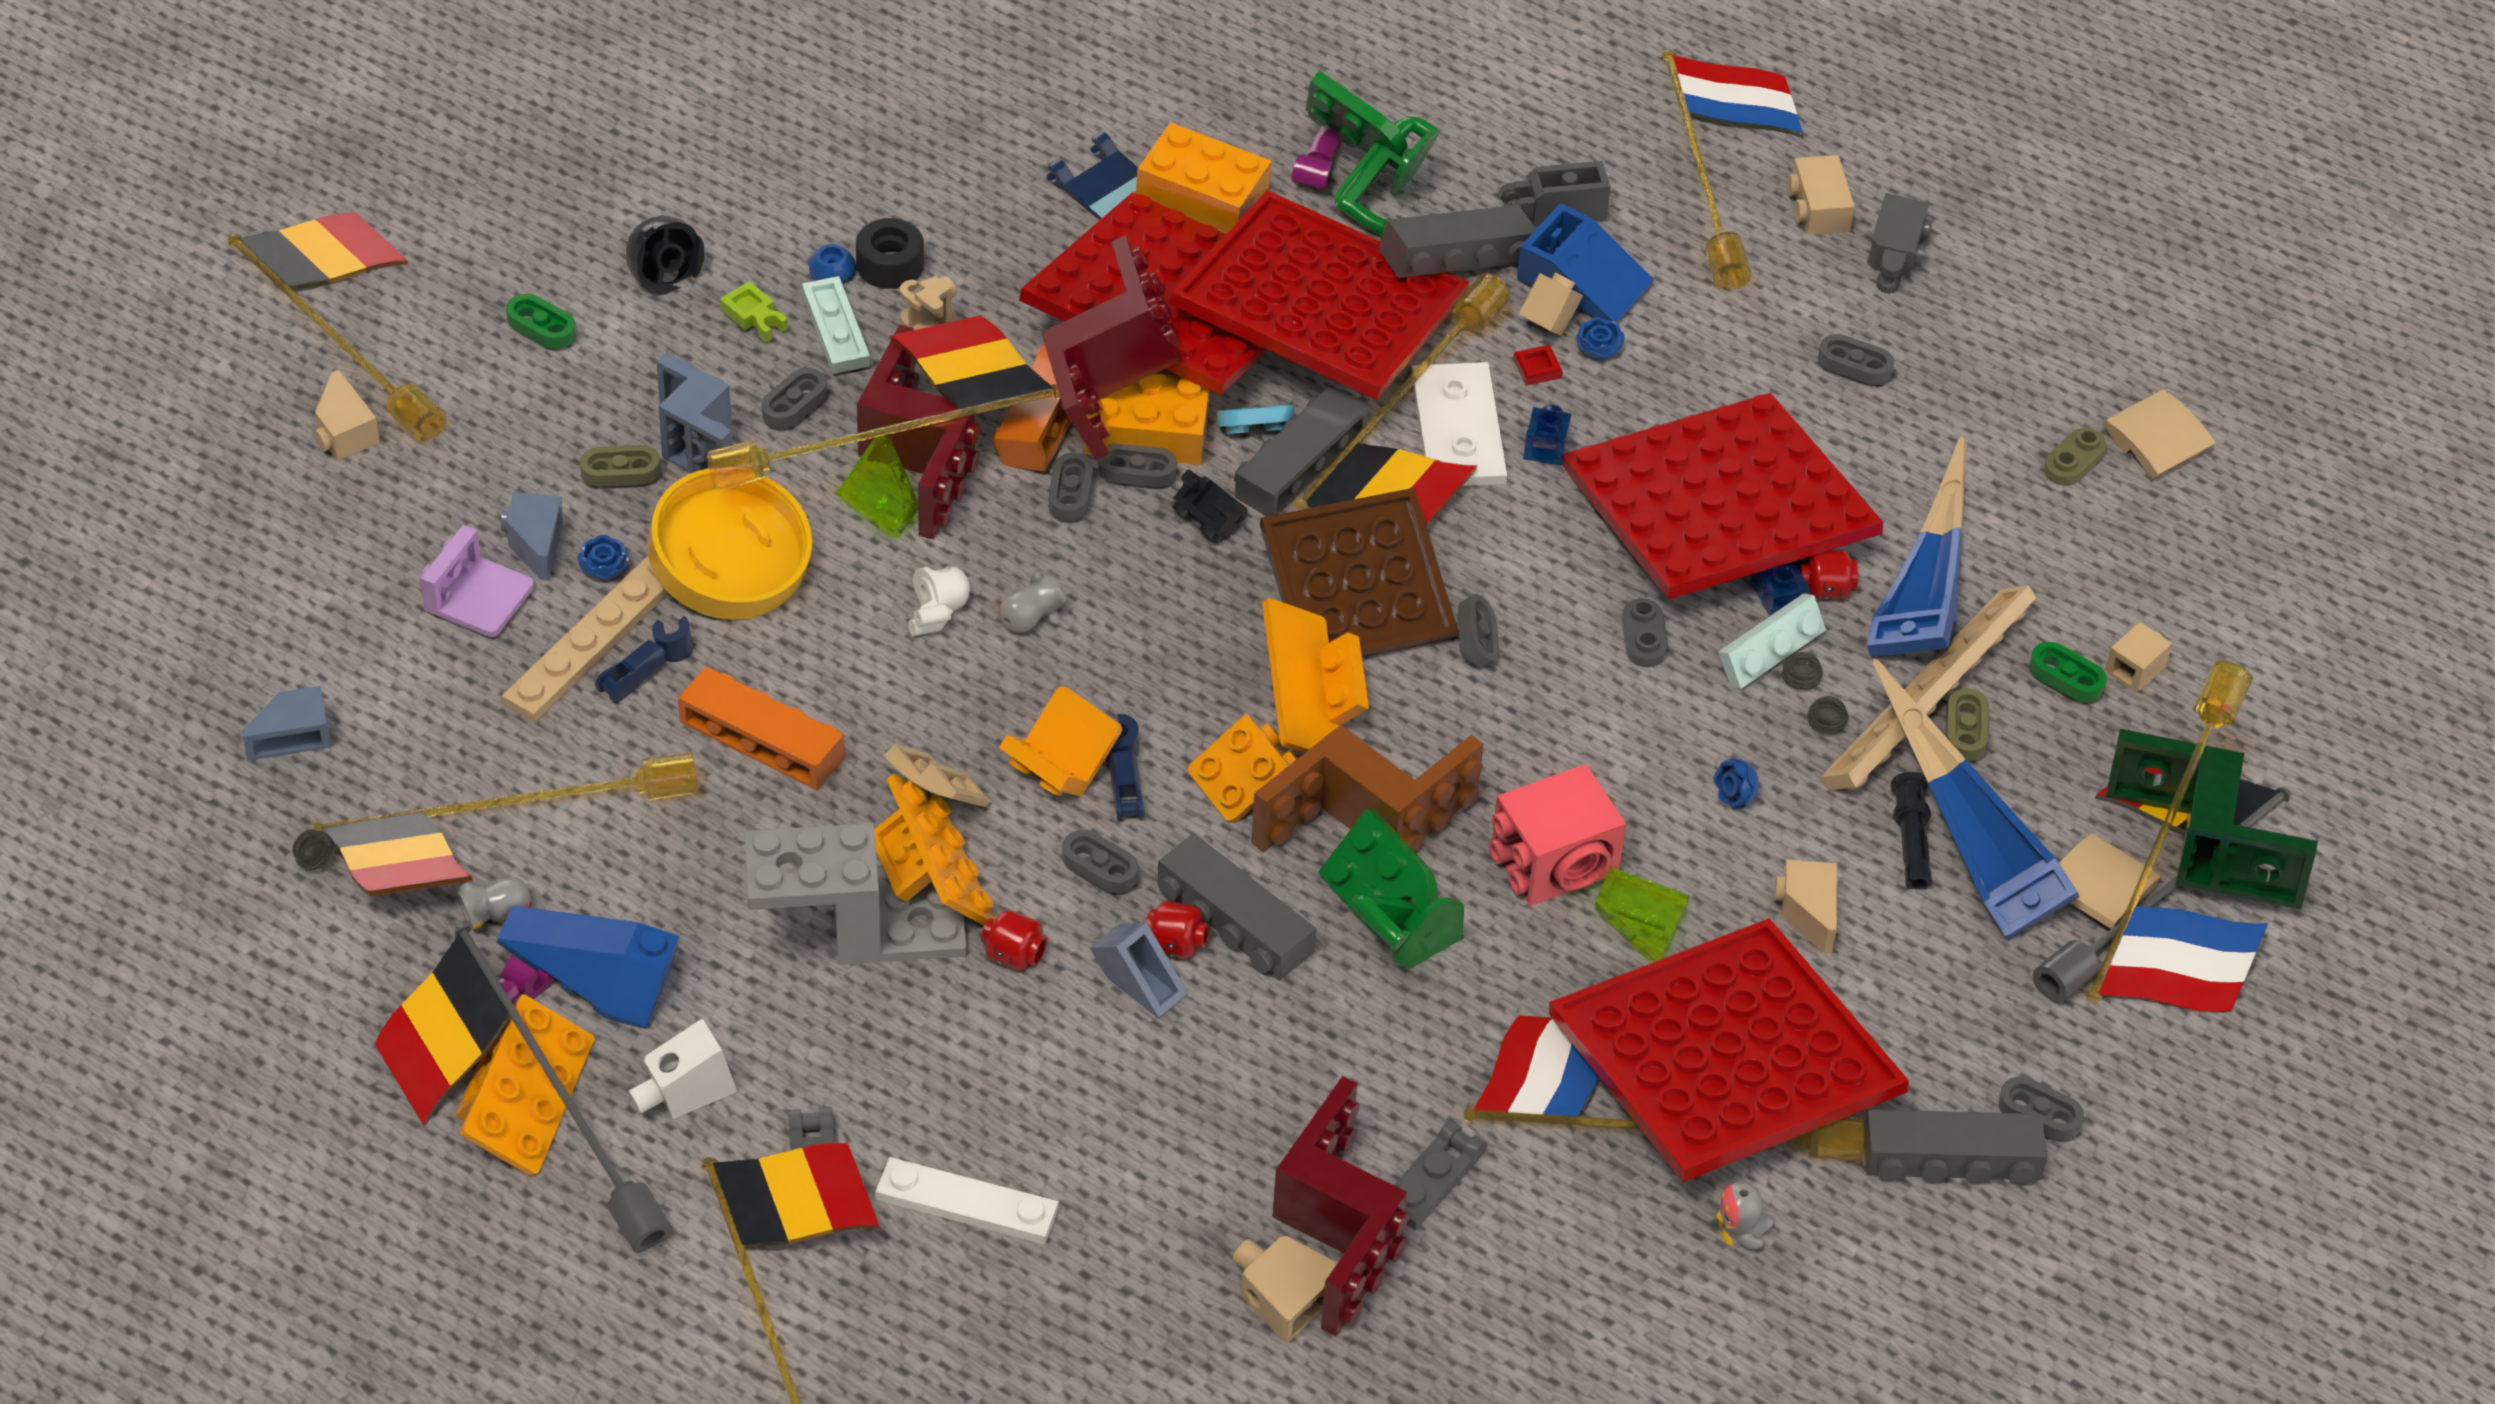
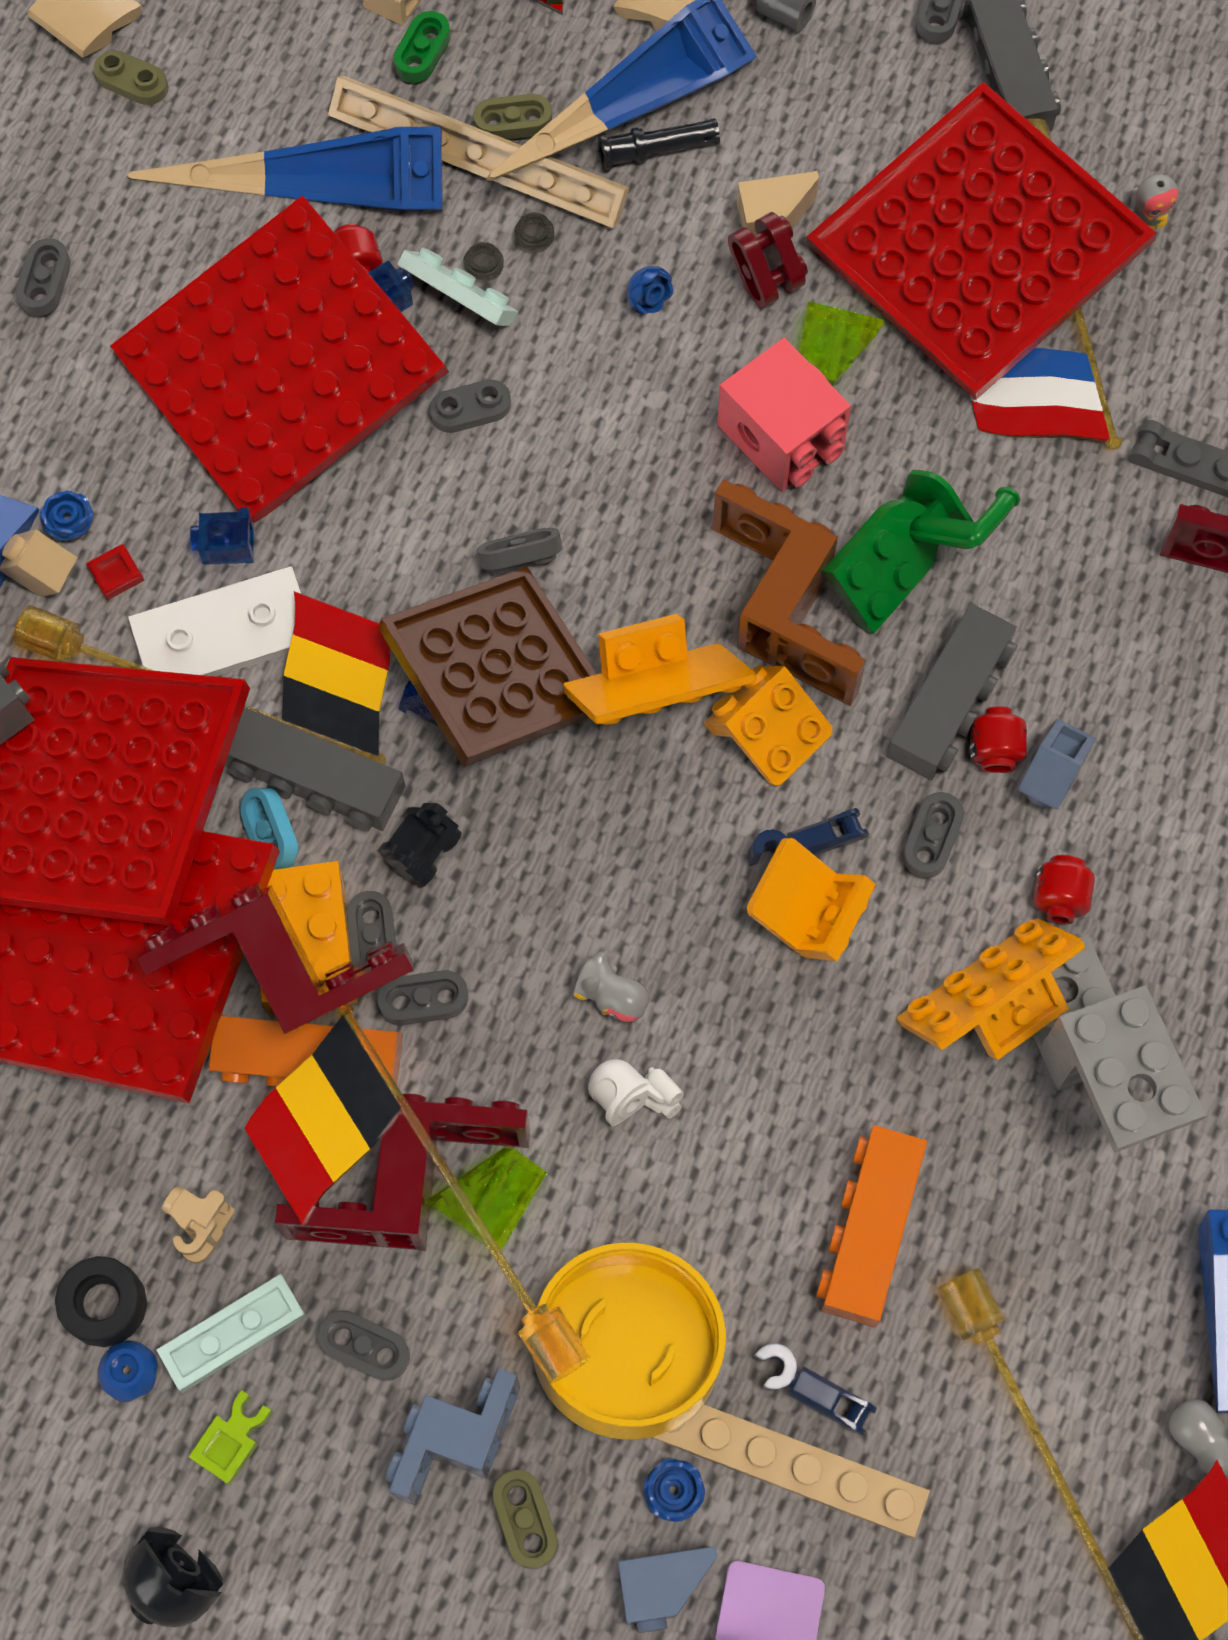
camera: 100 degrees left, 20 degrees up
tan slope [883,744,991,807] -> none
none -> dark red brick [728,212,808,309]

